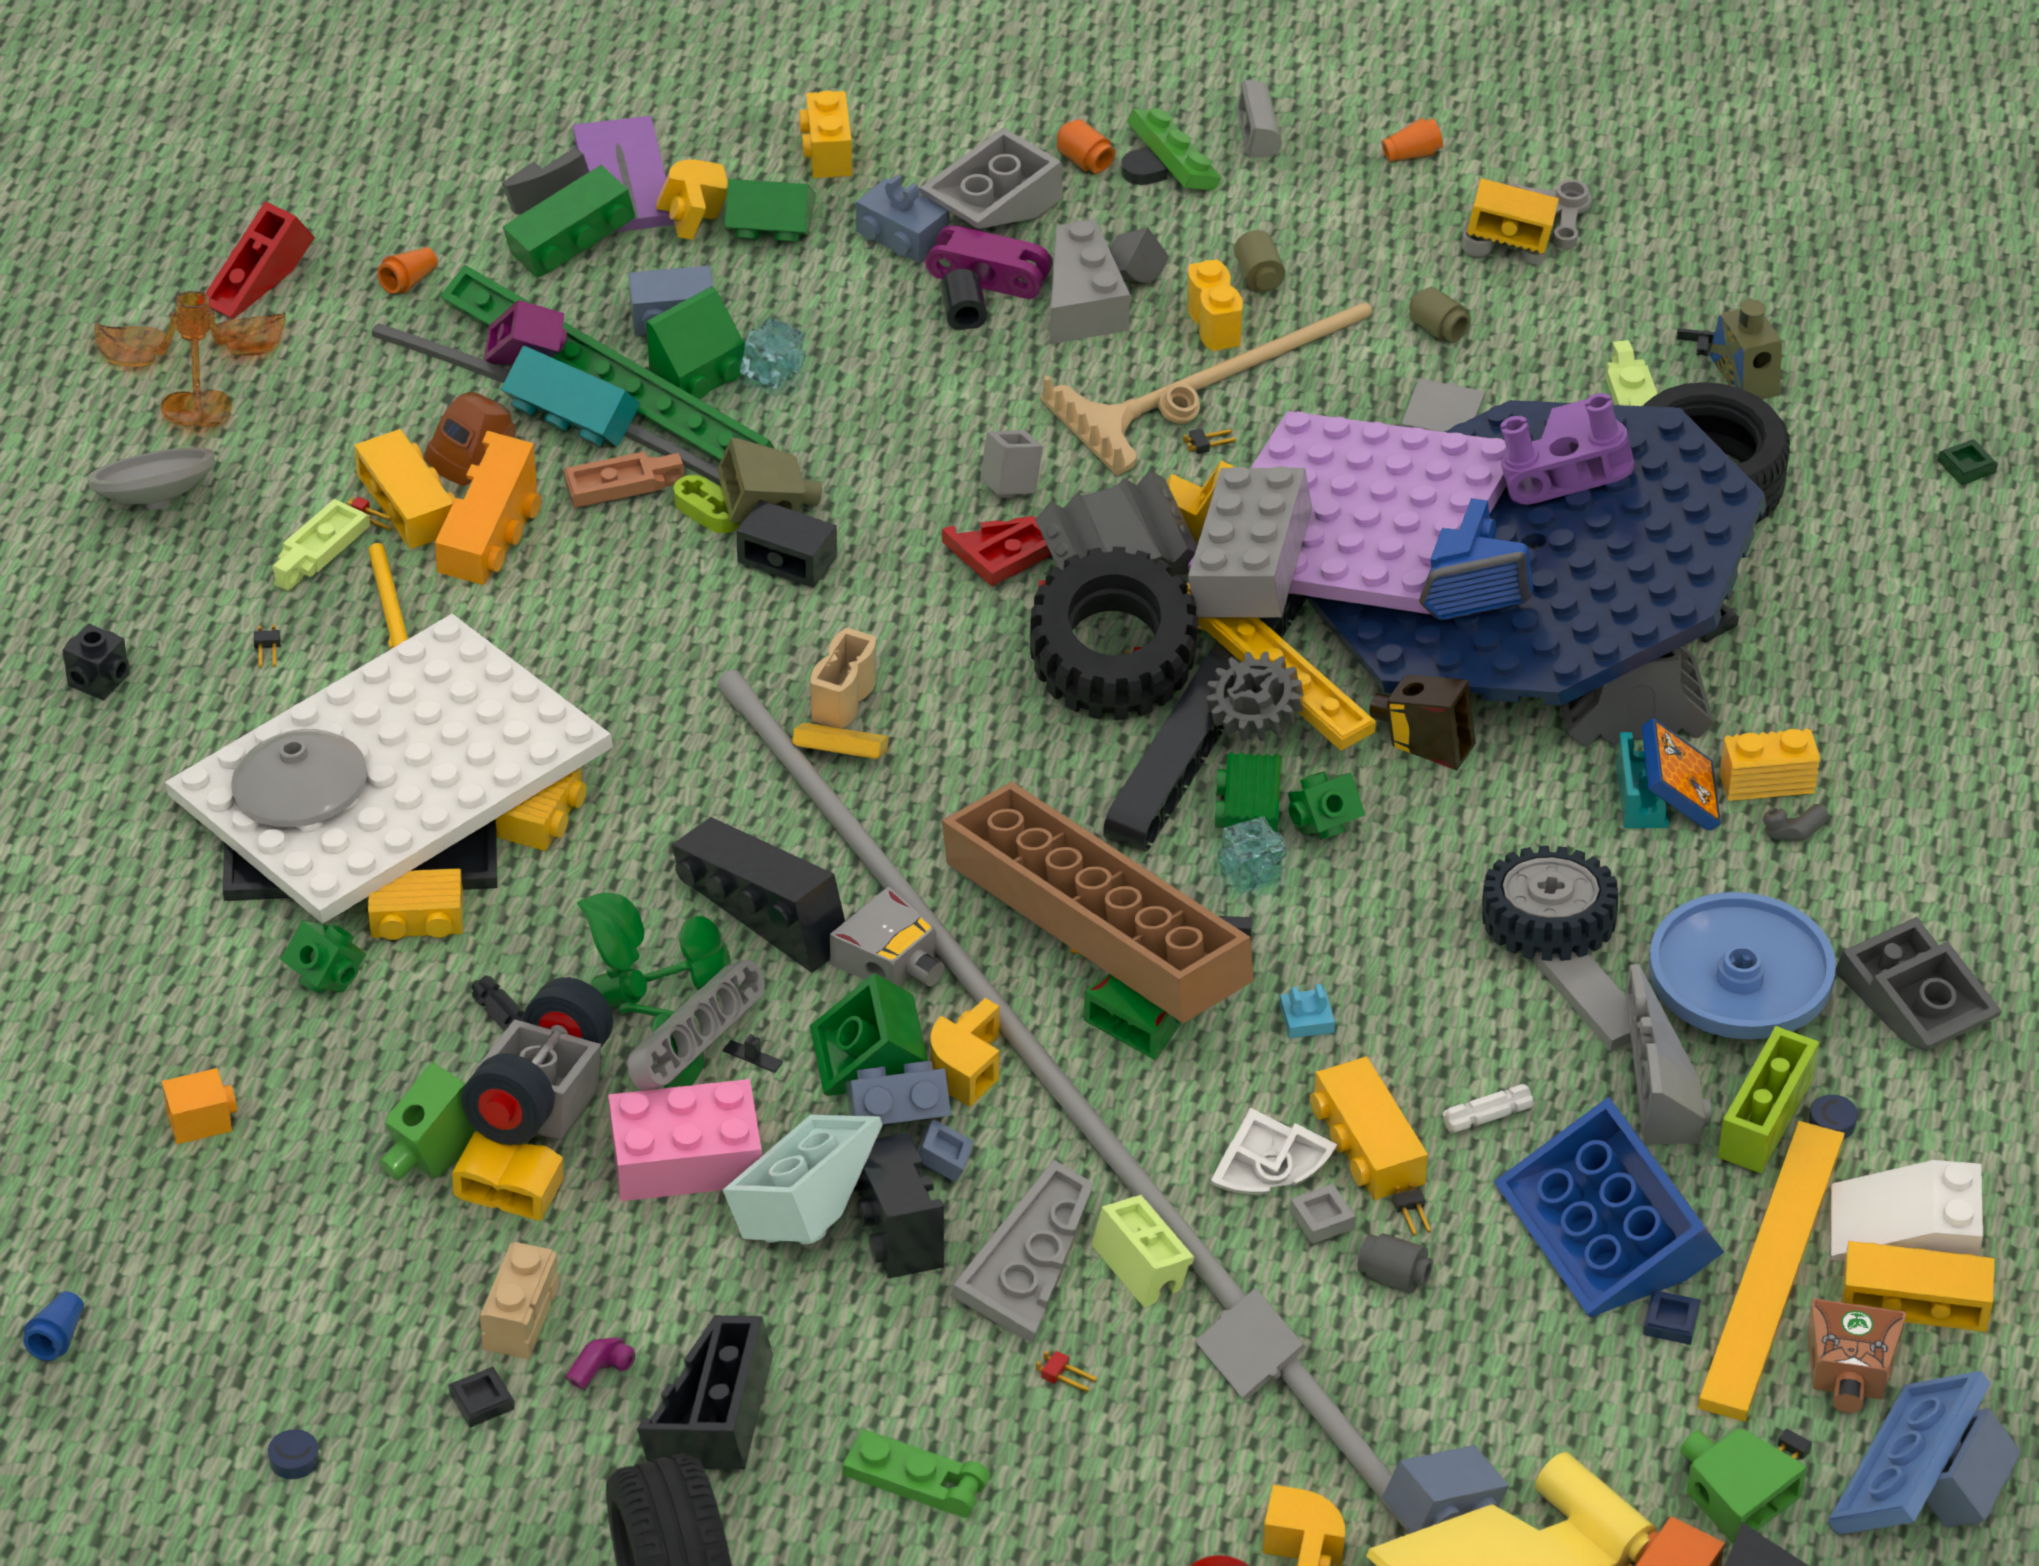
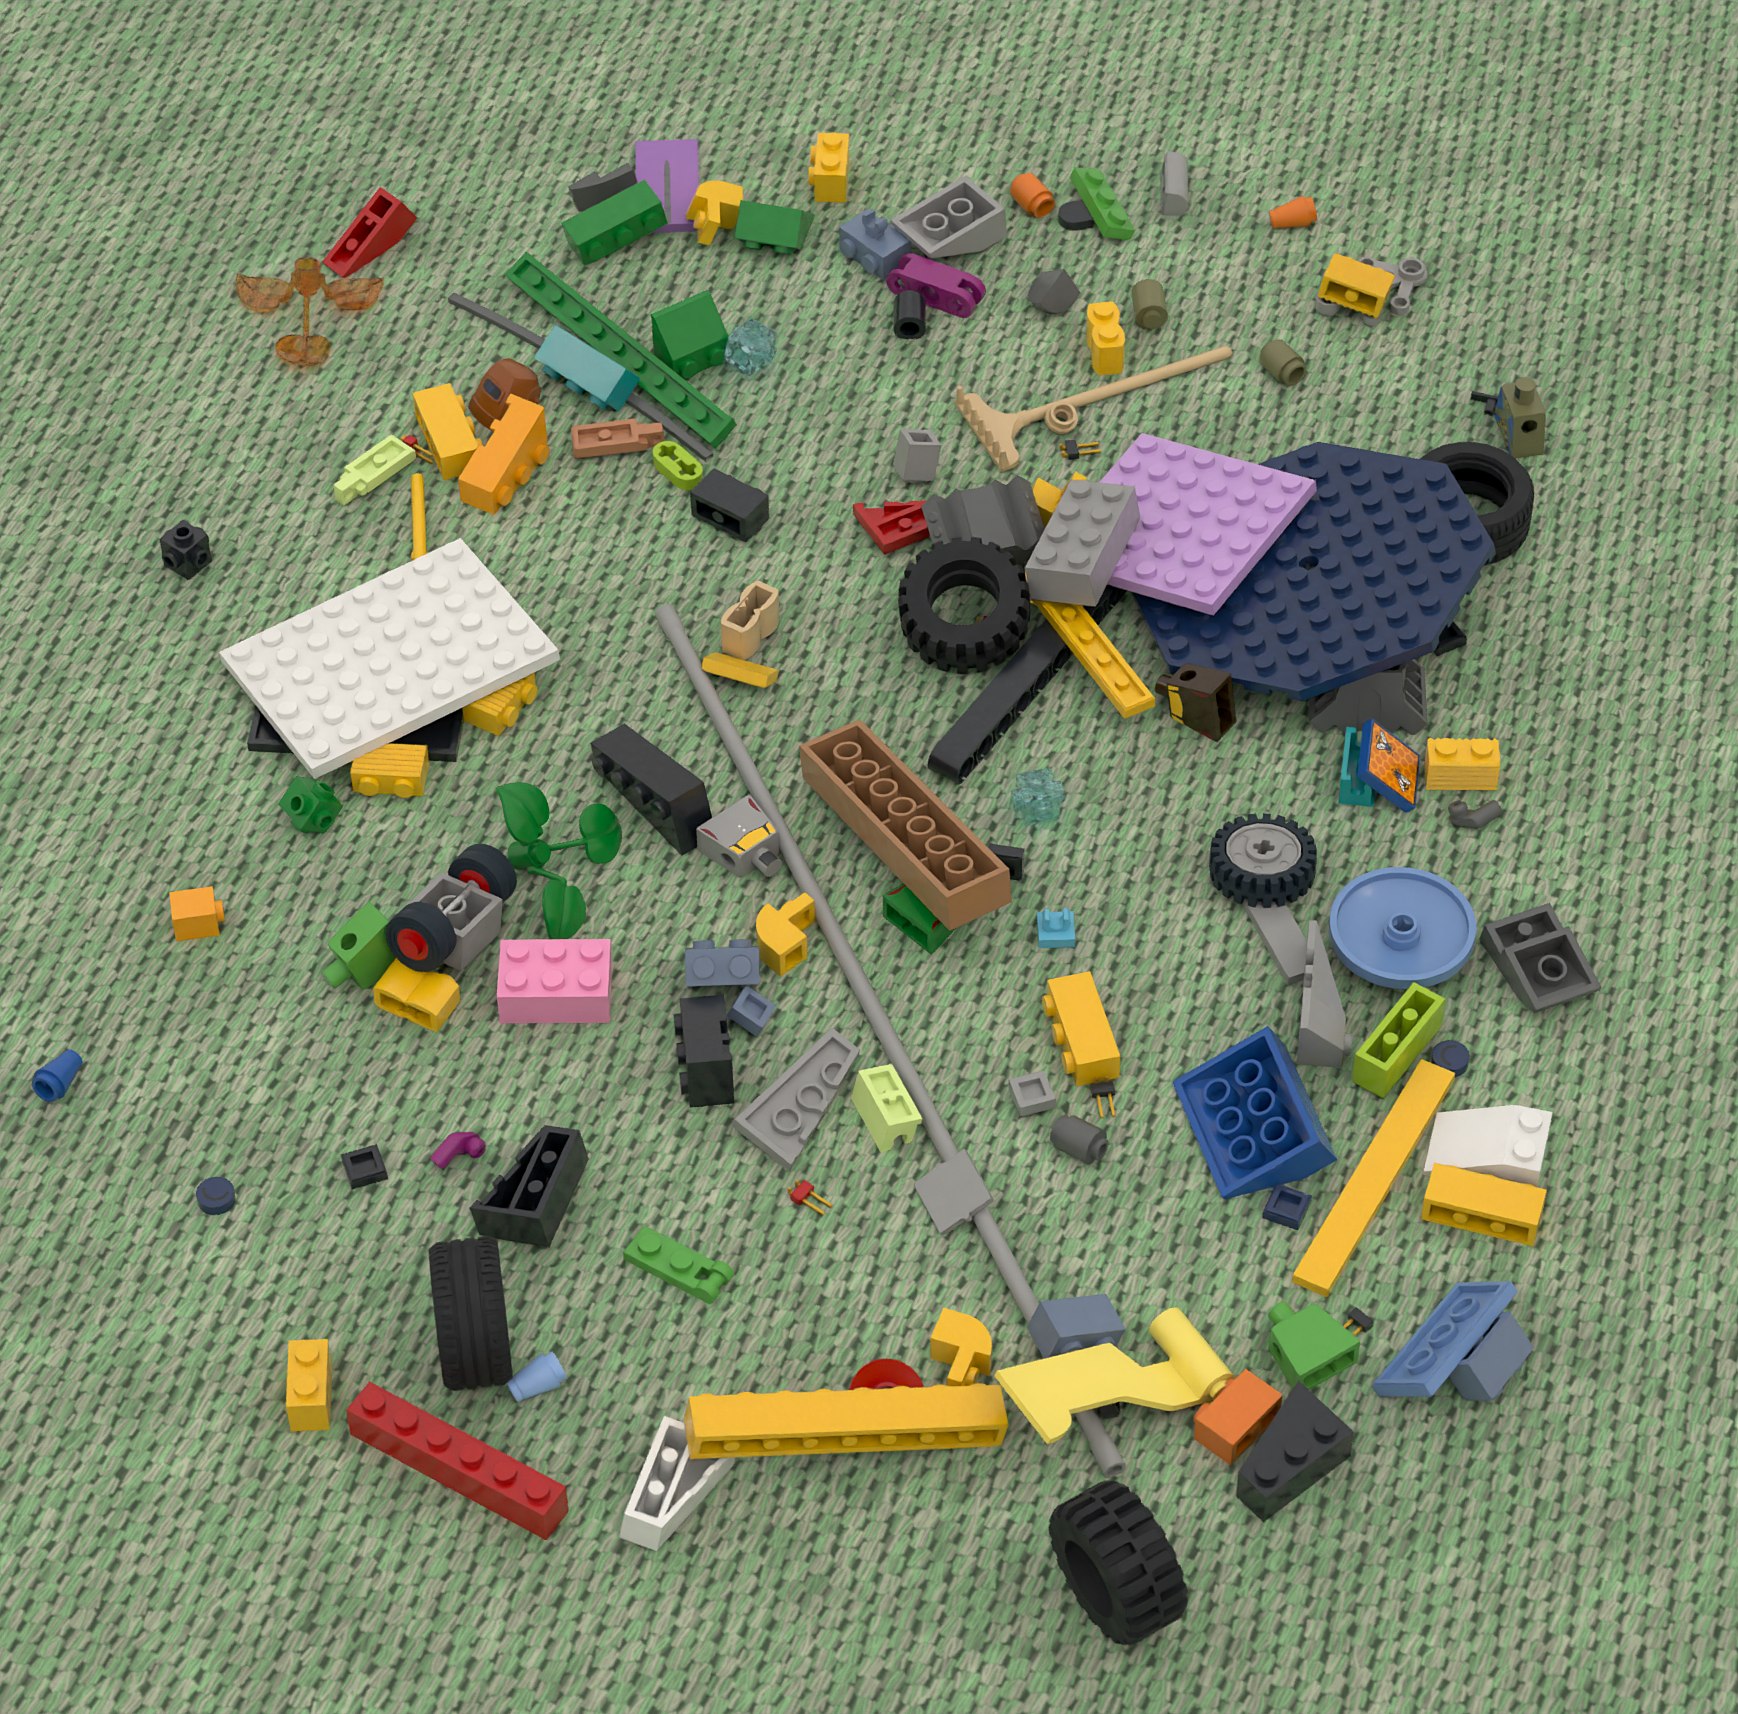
camera: 10 degrees right, 5 degrees up
light grey dish [87,447,215,510] -> none
light grey dish [231,729,367,827] -> none
black piece [254,625,281,668] -> none
orange cone [377,247,438,294] -> none
black axle [471,975,524,1031] -> none
tan brick [480,1242,559,1359] -> none
magenta slope [483,300,567,365] -> none
light grey beam [627,959,765,1090] -> none
sand blue brick [628,265,713,335] -> none
olive torso [717,437,822,523] -> none
black piece [723,1034,783,1073] -> none
light aqua slope [723,1115,882,1245] -> none
green slope [810,973,928,1096] -> none
light grey wedge [1050,219,1130,344] -> none
dark grey gear [1206,652,1304,741] -> none
white brick [1210,1107,1337,1195] -> none
green brick [1215,752,1281,846] -> none
green brick [1287,771,1366,840] -> none
light grey piece [1401,378,1485,432] -> none
blue piece [1419,498,1534,620] -> none
white axle [1443,1084,1534,1133] -> none
medium lavender piece [1501,393,1635,505] -> none
yellowish green hinge [1606,340,1657,406] -> none
torso [1807,1298,1906,1413] -> none
dark green tile [1938,439,1998,486] -> none

